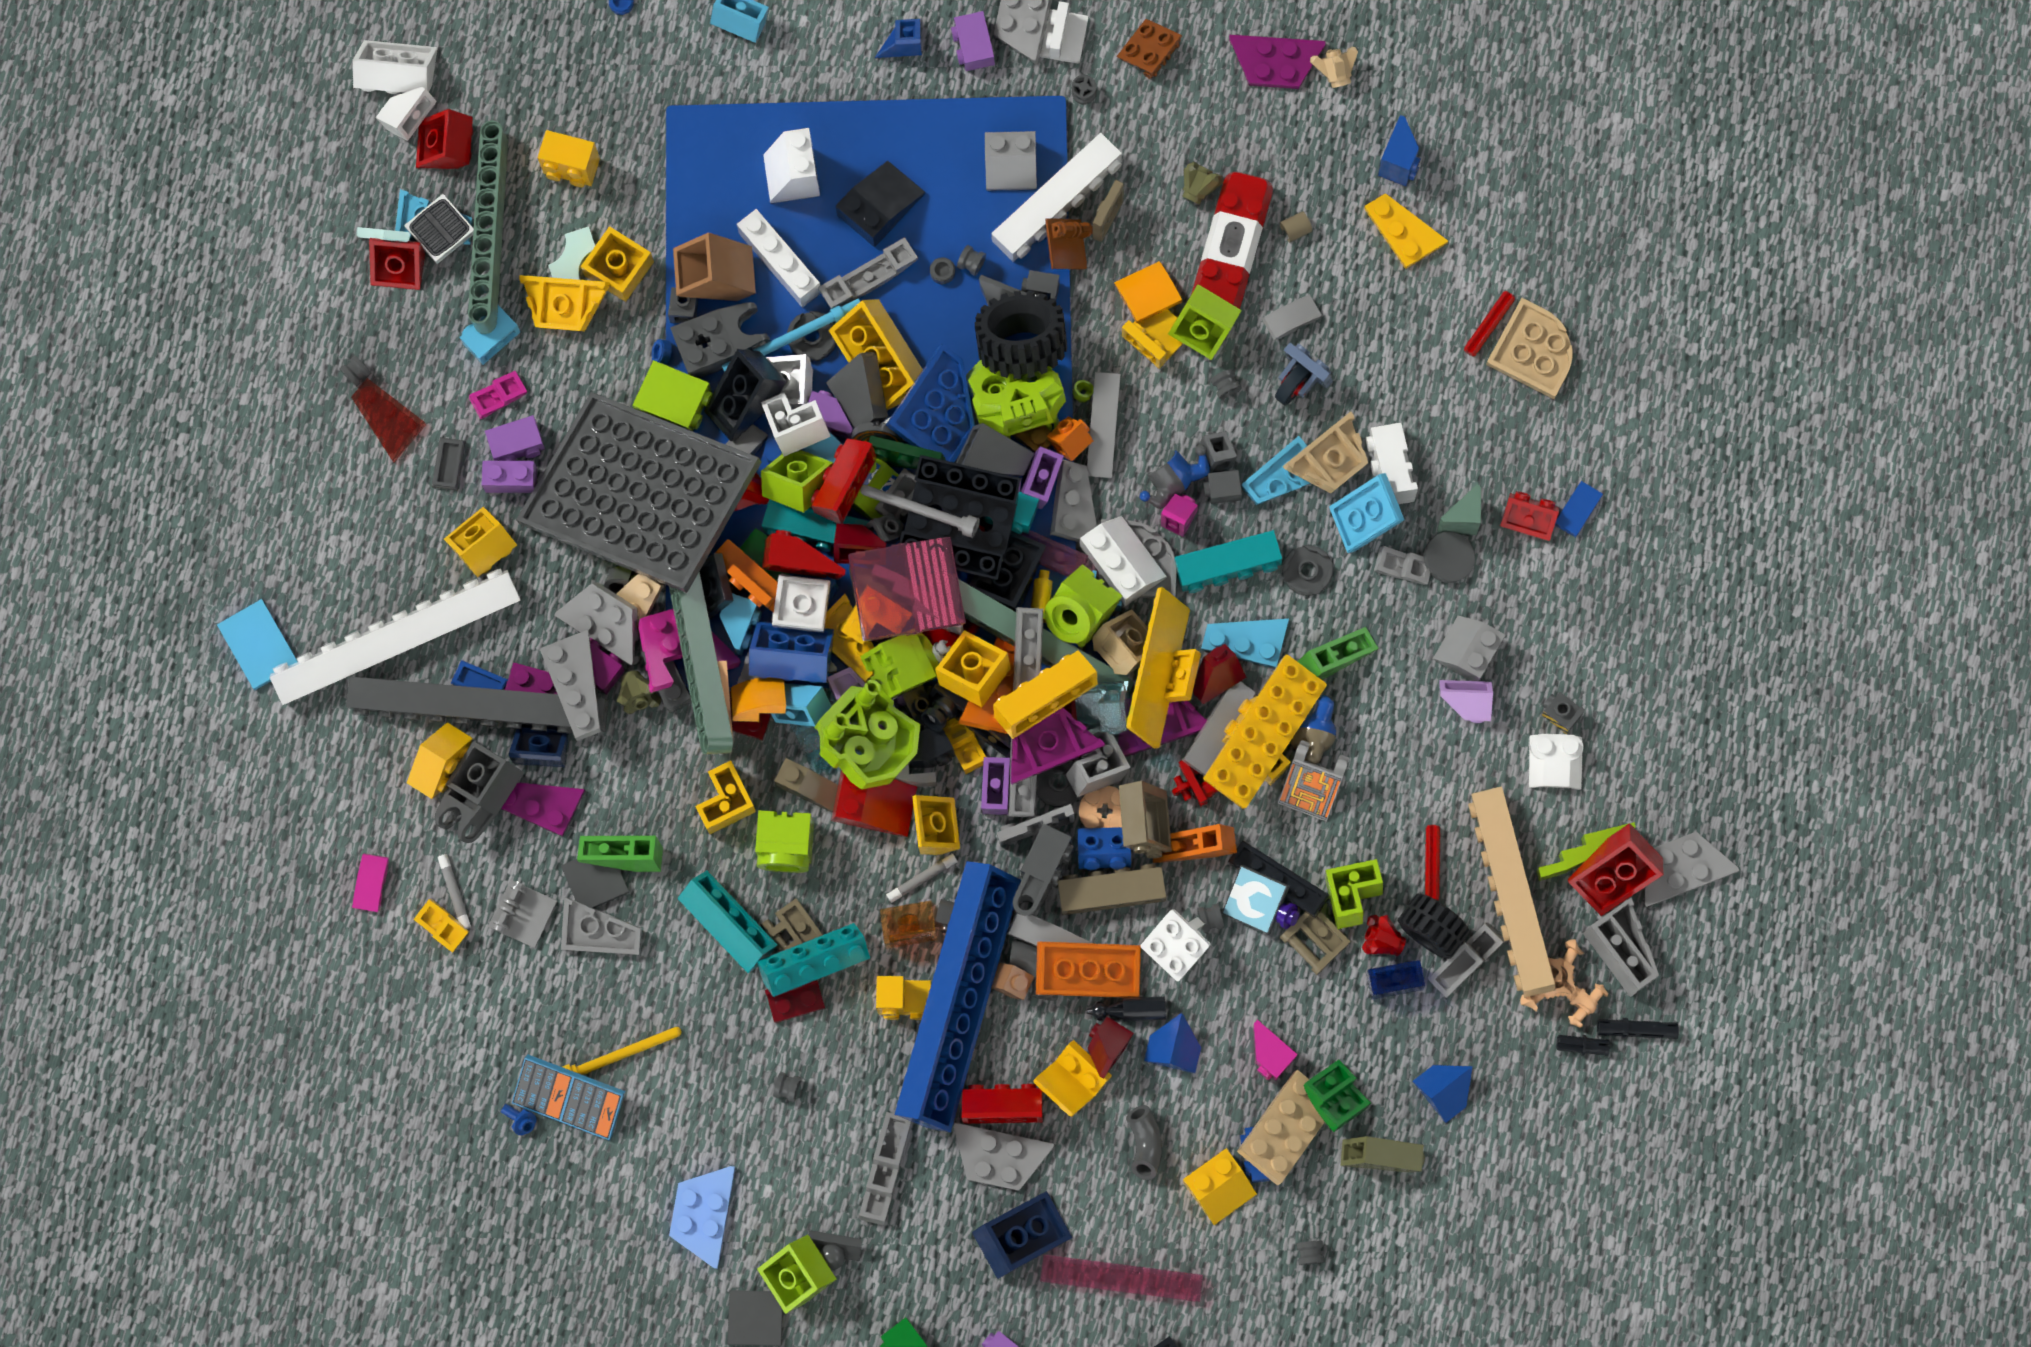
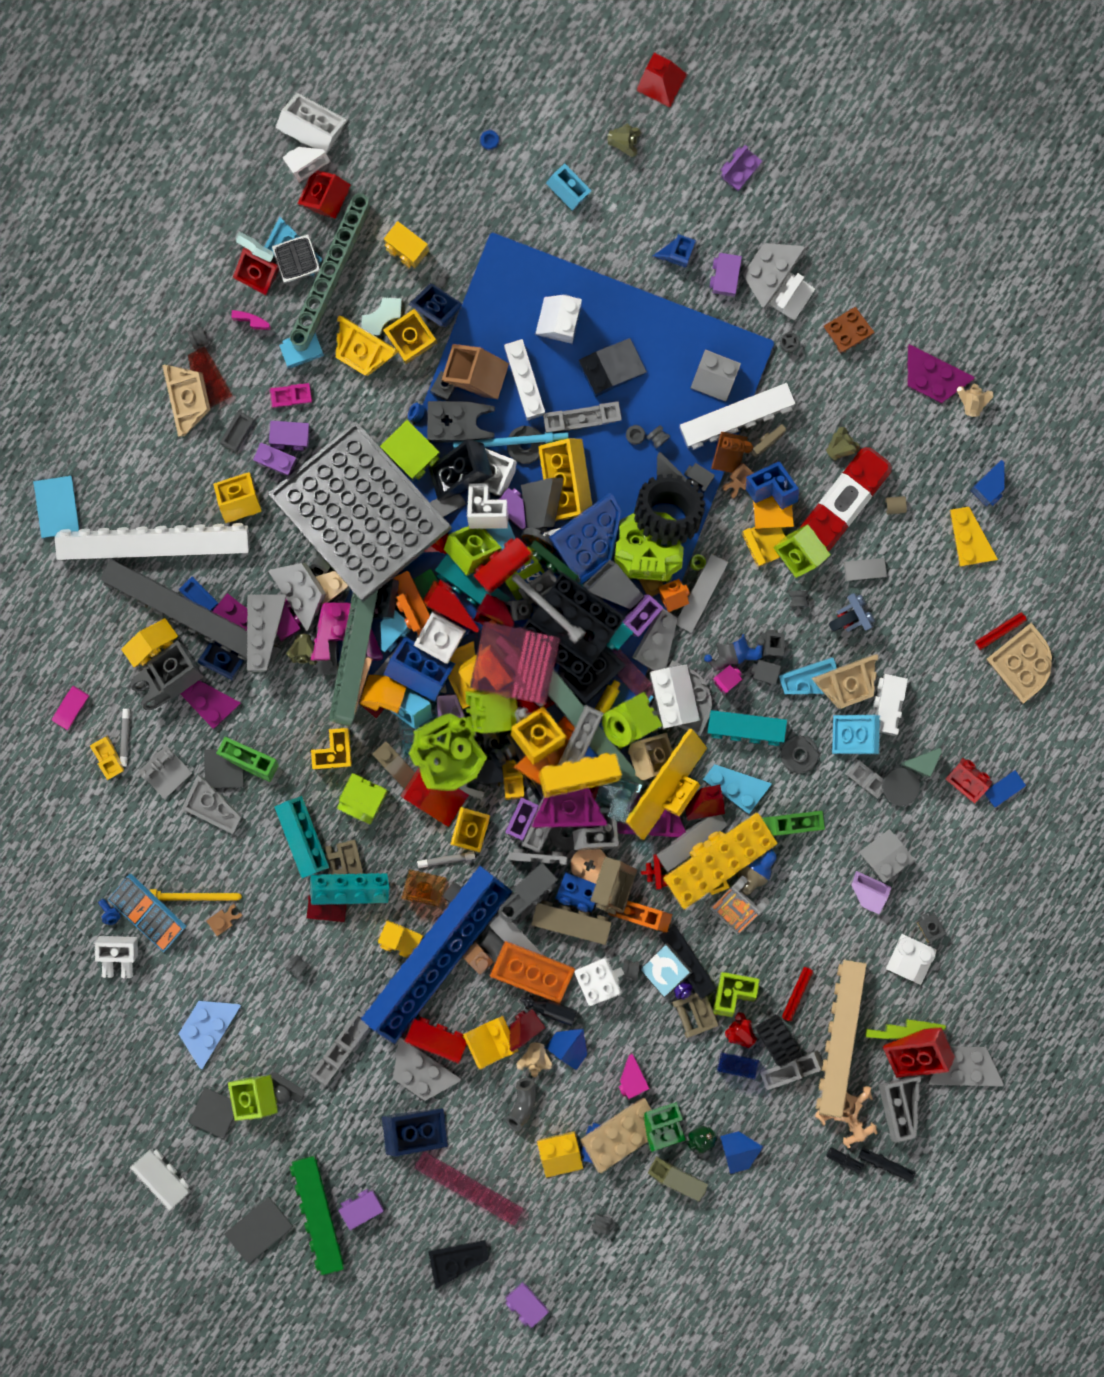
camera: 20 degrees right, 10 degrees up
none -> white brick [95,936,138,978]
none -> tan wing [163,365,211,437]
none -> medium nougat plate [206,904,243,936]
none -> dark pink slope [231,310,271,330]
none -> dark blue slope [409,283,462,328]
none -> tan rock [517,1042,552,1077]
none -> dark green head [687,1125,717,1154]
none -> medium nougat plate [722,462,754,499]
none -> blue brick [746,461,799,509]

